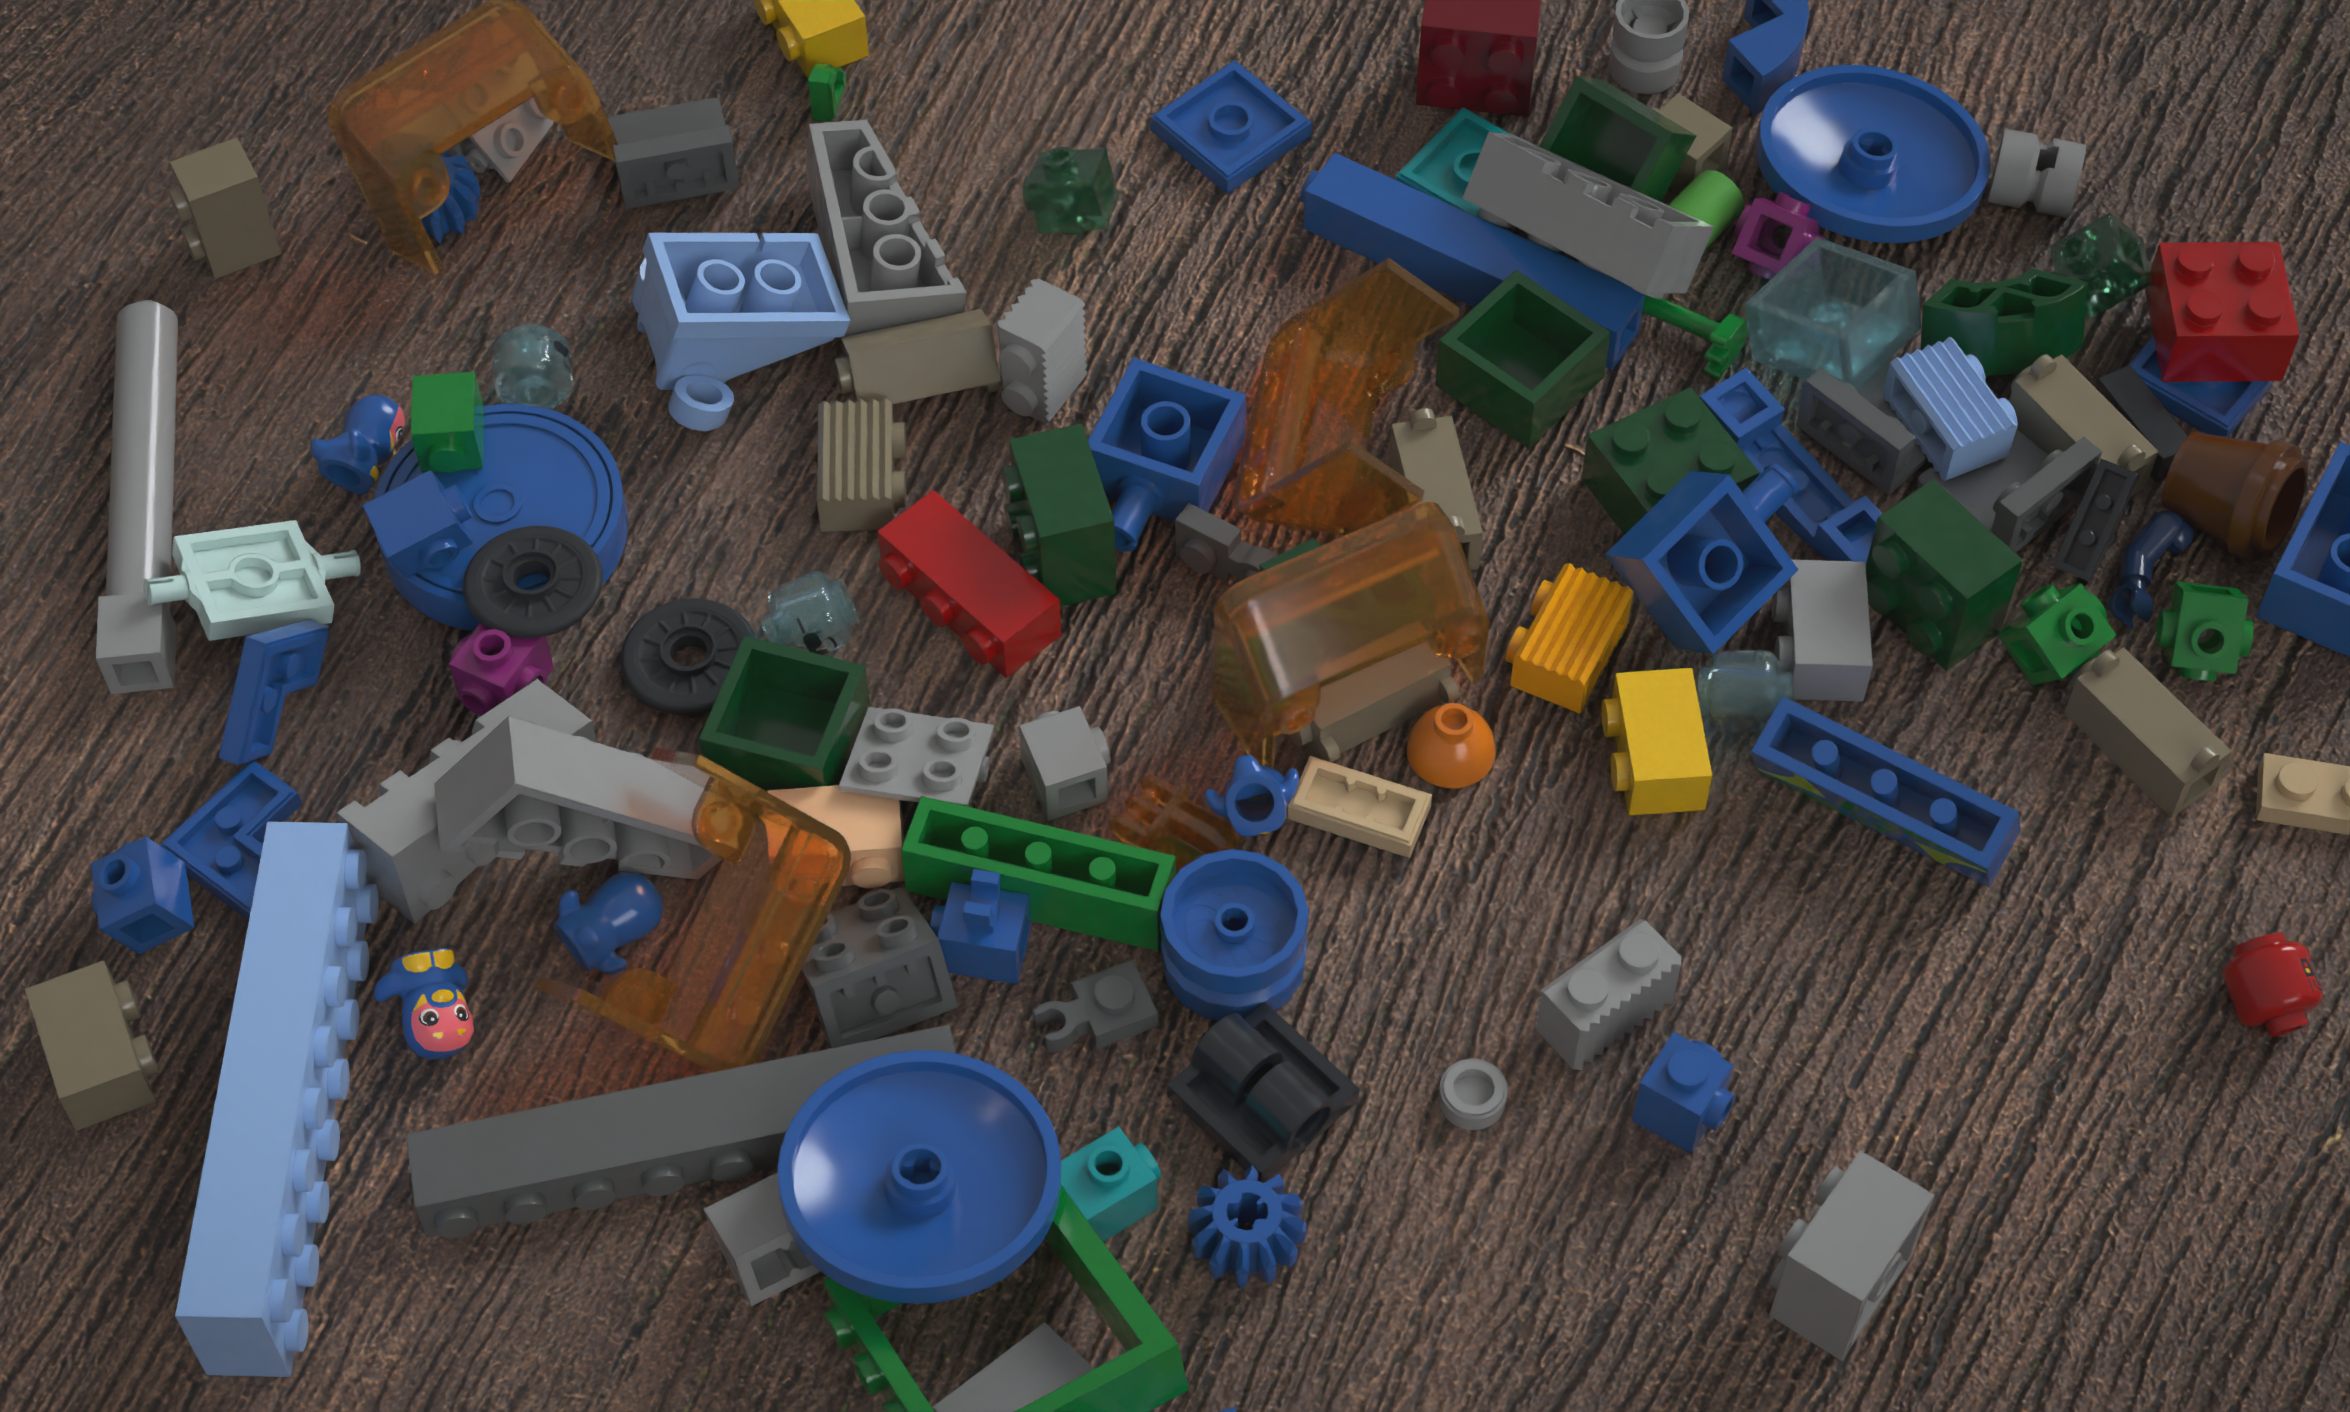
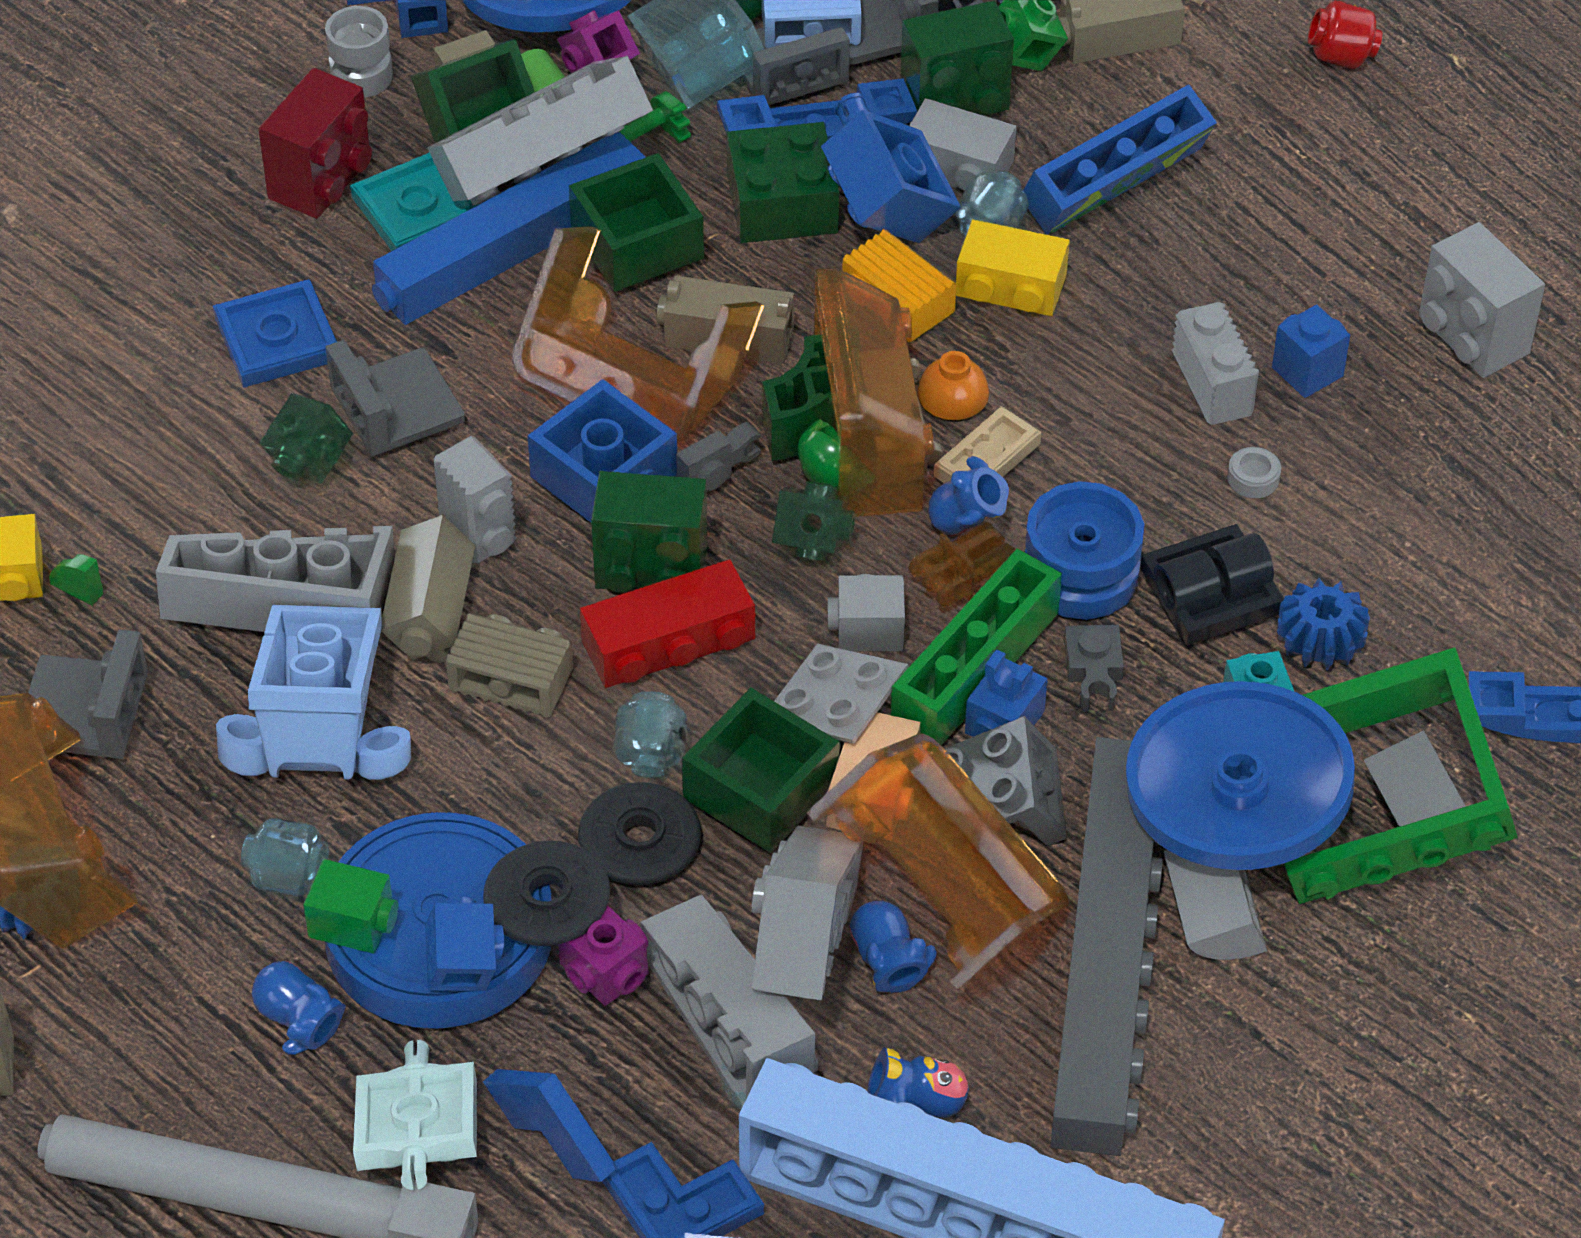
camera: 70 degrees left, 5 degrees down
none -> dark grey bracket [325,339,465,457]
none -> clear green brick [772,481,856,560]

